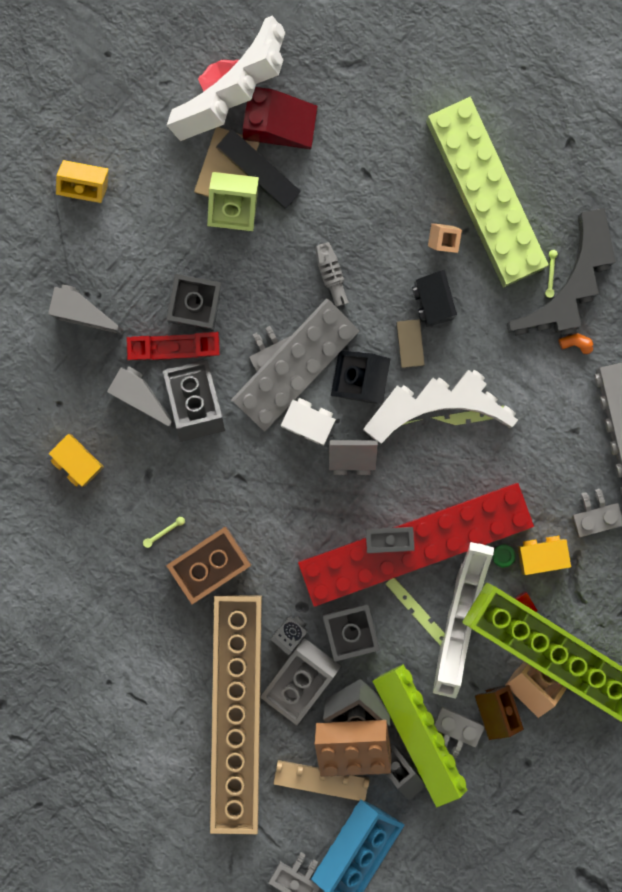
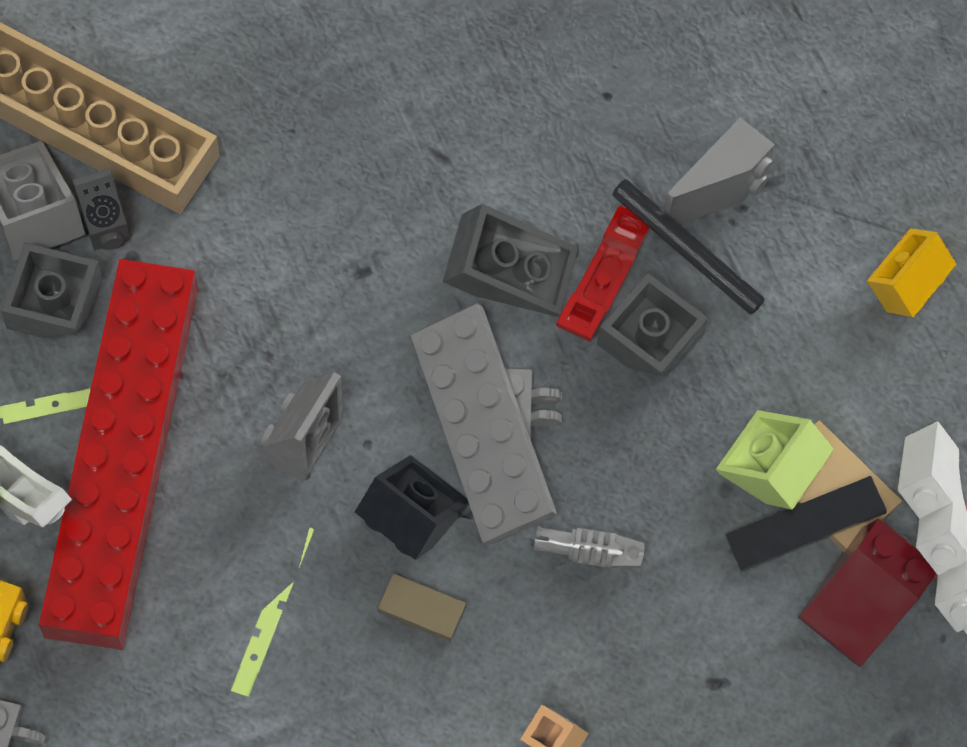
camera: 115 degrees right, 20 degrees down
yellow brick [49,434,104,487] -> none
light grey slope [107,366,175,428] -> none
yellowish green hinge [143,517,185,548] -> none
medium nougat brick [166,526,252,604] -> none
white piece [281,398,336,446] -> none
white arch [363,370,518,444] -> none
dark grey plate [366,527,415,553] -> none
black slope [412,269,457,327] -> none
green tile [492,544,516,568] -> none
none -> black axle [612,179,765,315]

